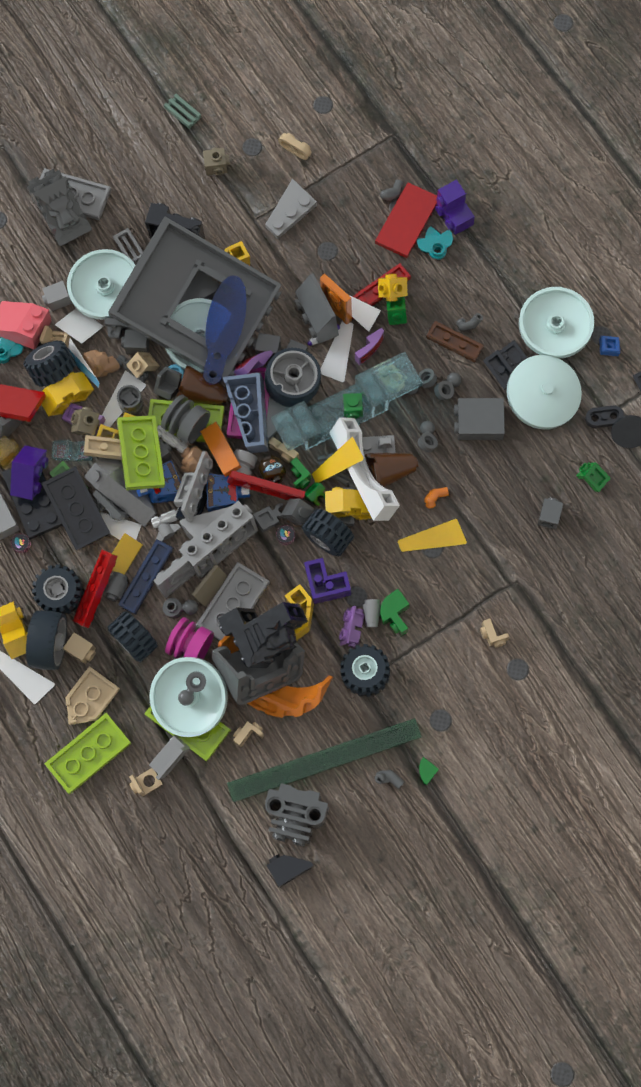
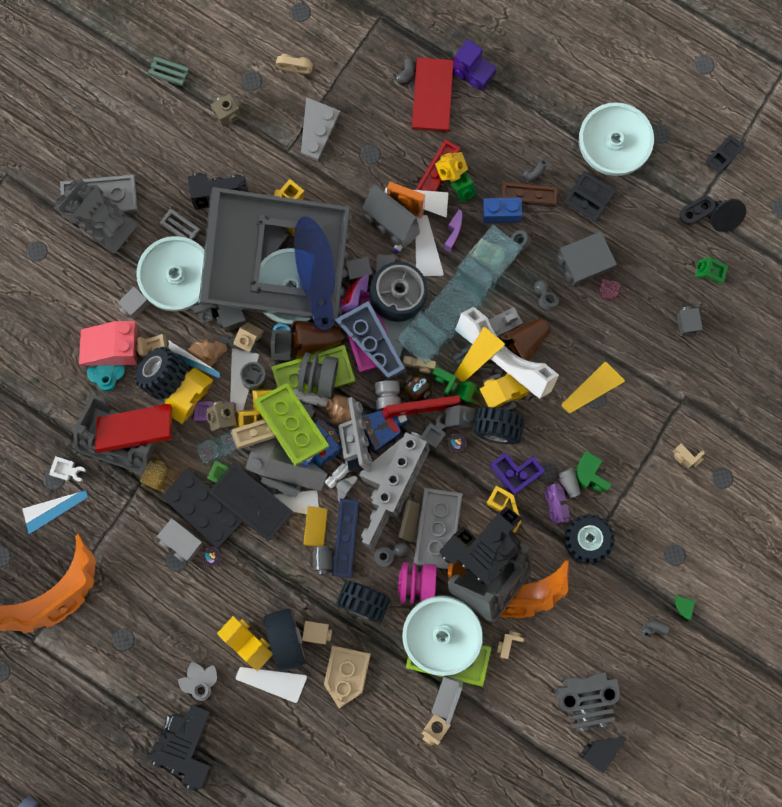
camera: 30 degrees left, 5 degrees up
dark purple brick [10,446,49,500] -> none
black wheel [32,565,84,614] -> none
lime plate [44,713,132,795] -> none
white sticker [55,309,104,344] -> none
red plate [73,550,118,628] -> none
dark grey plate [178,671,206,706] -> none
orange tile [200,422,241,477] -> none
clear green plate [227,718,422,803] -> none
green bracket [343,393,363,419] -> none
teal plate [417,227,453,260] -> none
orange arm [424,487,449,509] -> none
dark grey plate [434,372,461,401] -> none
light aqua dish [507,355,582,429] -> none
blue tile [599,335,620,356] -> none
none -> blue brick [483,198,522,223]
none -> clear pink tile [599,279,621,301]

